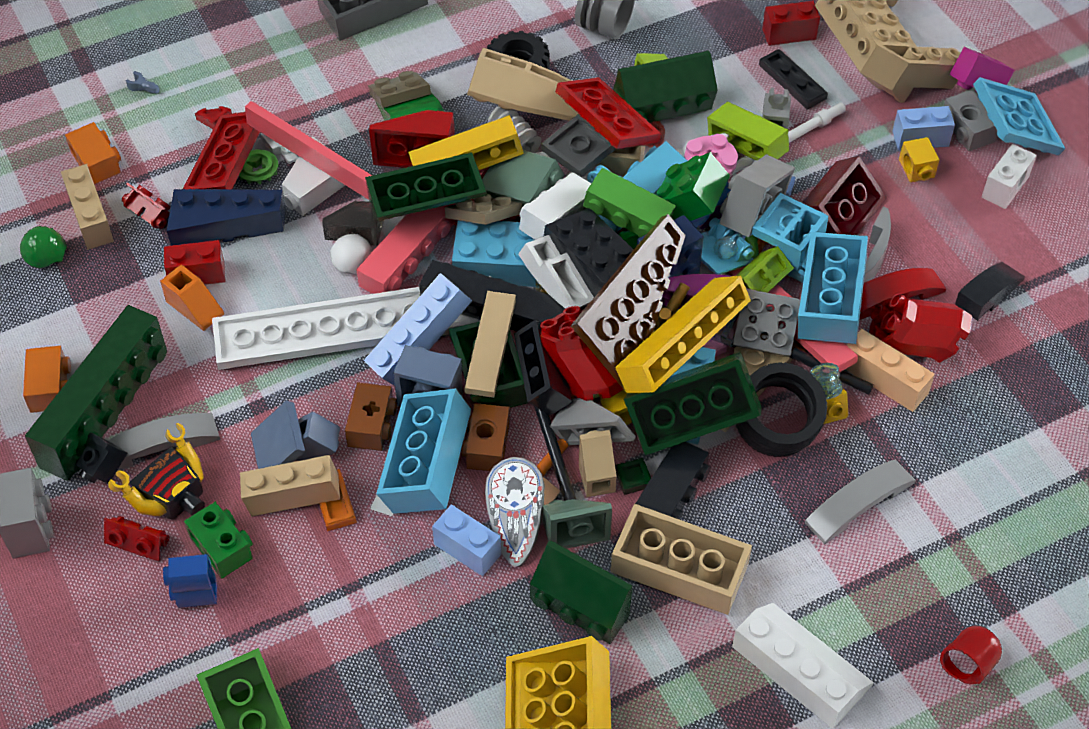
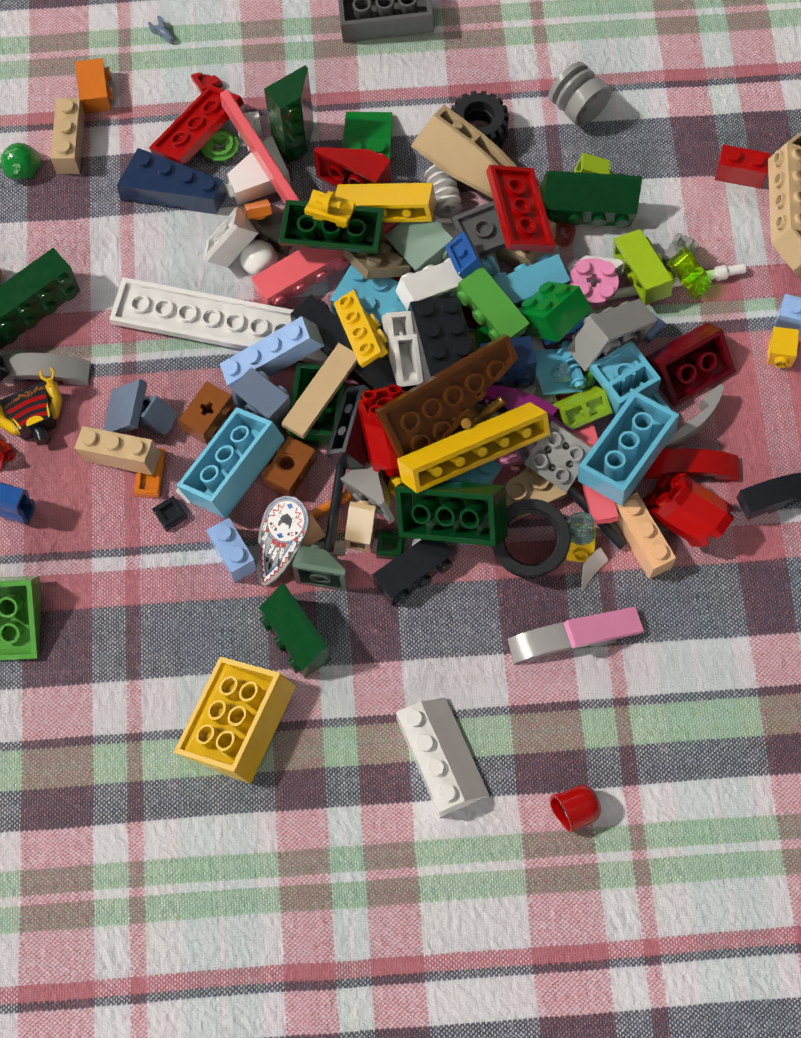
camera: 25 degrees right, 15 degrees up
hinge [122,182,171,229] -> none
orange slope [160,265,224,331] -> none
red brick [164,240,226,285] -> none
green brick [184,501,253,579] -> none
dark tan plate [368,71,431,108] -> none
tan brick [611,504,752,615] -> none
black tile [759,49,828,110] -> none
none -> black tile [152,496,188,532]
none -> white slope [203,206,258,267]
none -> orange slope [243,199,272,220]
none -> dark green slope [264,65,314,164]
none -> yellow hips [304,189,356,228]
none -> yellow bracket [334,289,389,367]
none -> blue plate [444,231,483,279]
none -> bright pink tile [564,607,644,648]
none -> white sticker [582,548,608,591]
none -> clear neon green slope [666,247,714,300]

